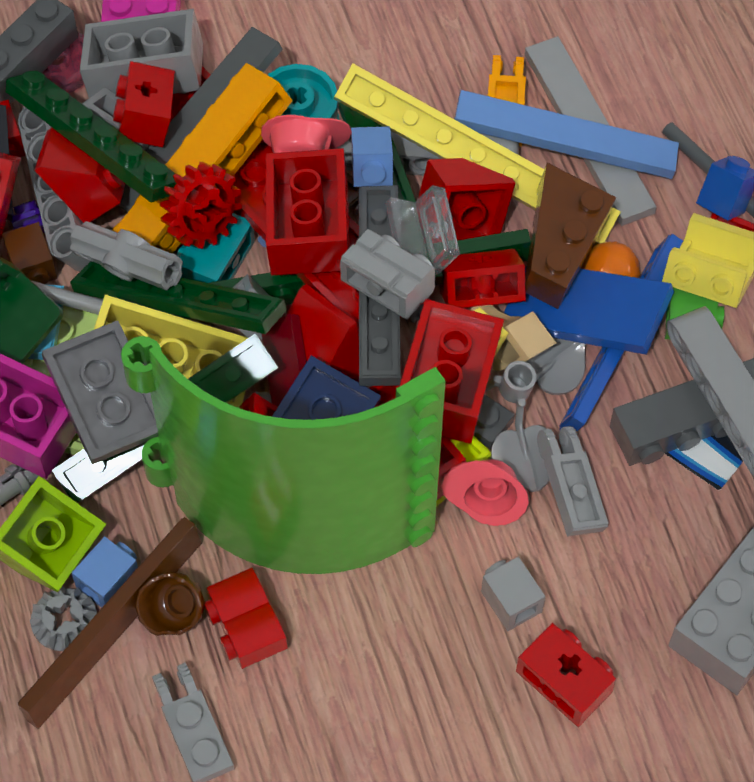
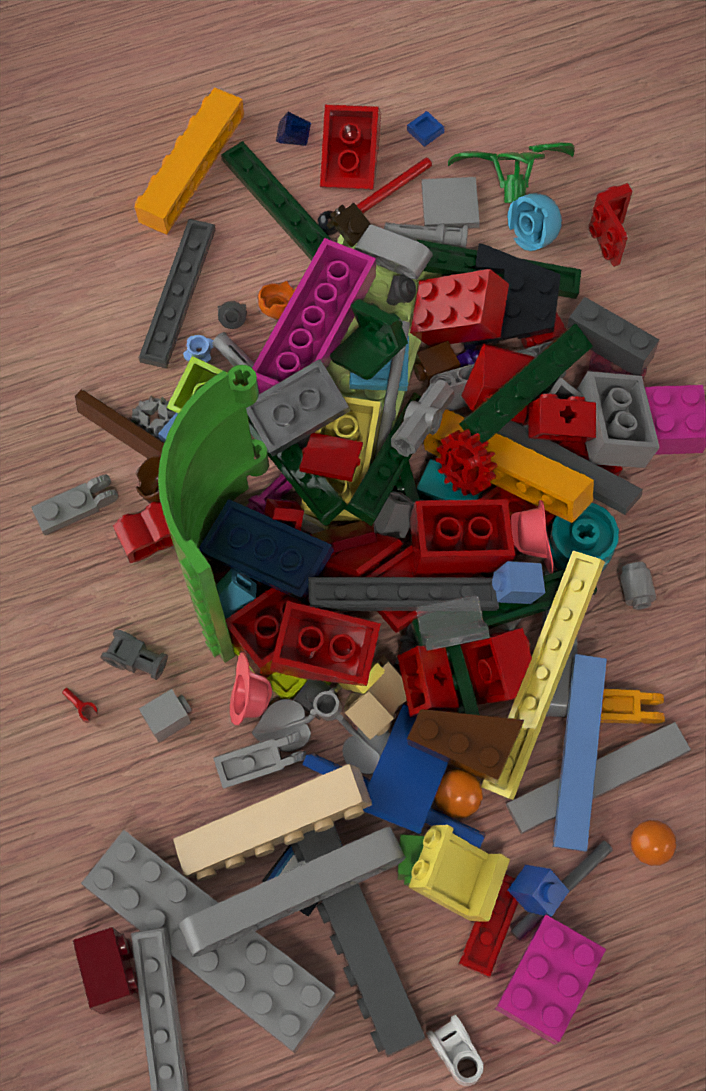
camera: 90 degrees right, 5 degrees up
light grey brick [340,229,435,319] -> none
red brick [516,623,616,728] -> none
none -> red hand [62,688,98,723]
none -> dark grey connector [101,629,168,680]
none -> tan brick [173,764,372,881]
none -> red piece [299,433,363,482]
none -> light grey brick [620,562,656,610]
none -> orange piece [631,820,677,866]

